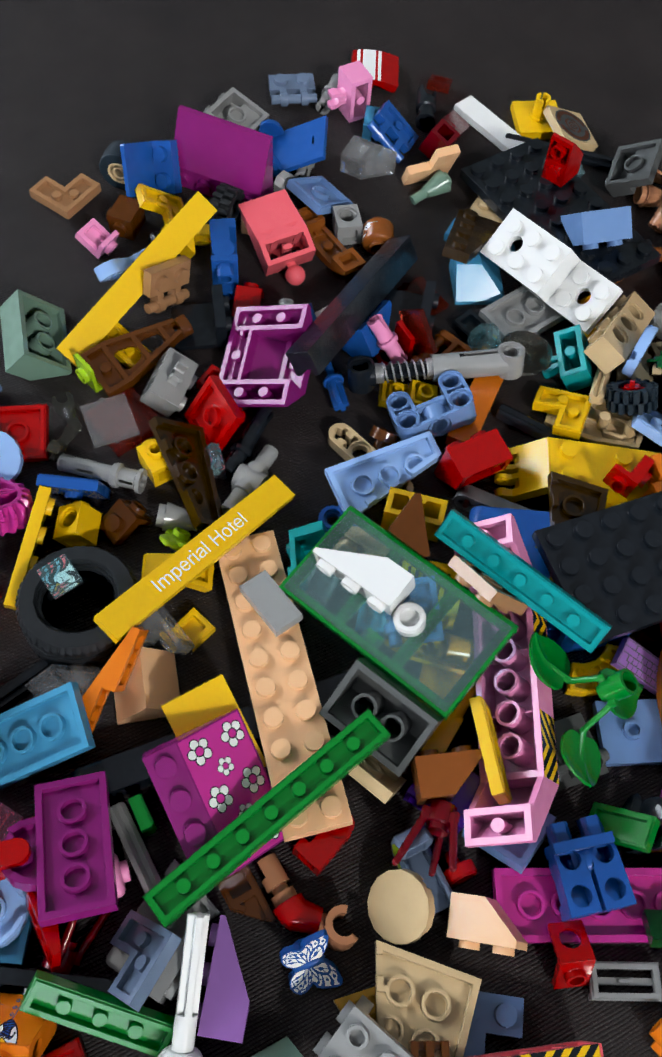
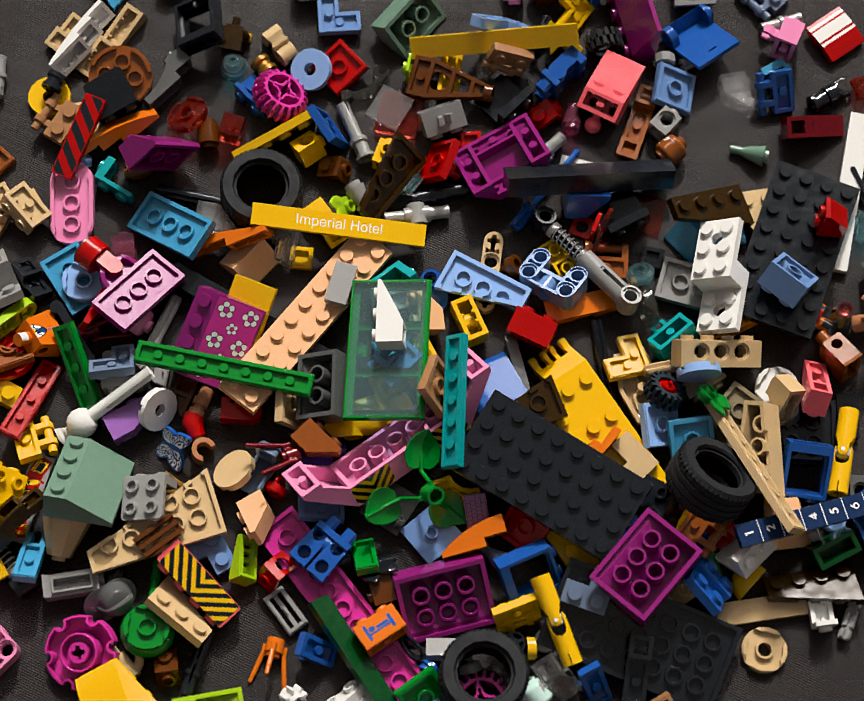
camera: 55 degrees right, 10 degrees up
clear light blue tile [36,554,83,599] -> none
green tile [128,794,157,837] -> none
bright pink pin [367,314,408,364] -> none
reddish brown slope [387,493,430,557] -> none
white tile [393,602,426,637] -> none
light nougat tile [401,144,461,186] -> none
yellow tile [469,695,512,806] -> none
red bracket [603,455,655,498] -> none
none -> white tile [138,387,177,432]
none -> lime slope [229,533,258,586]
none -> clear pink cone [561,103,582,136]
none -> piece [829,301,854,329]

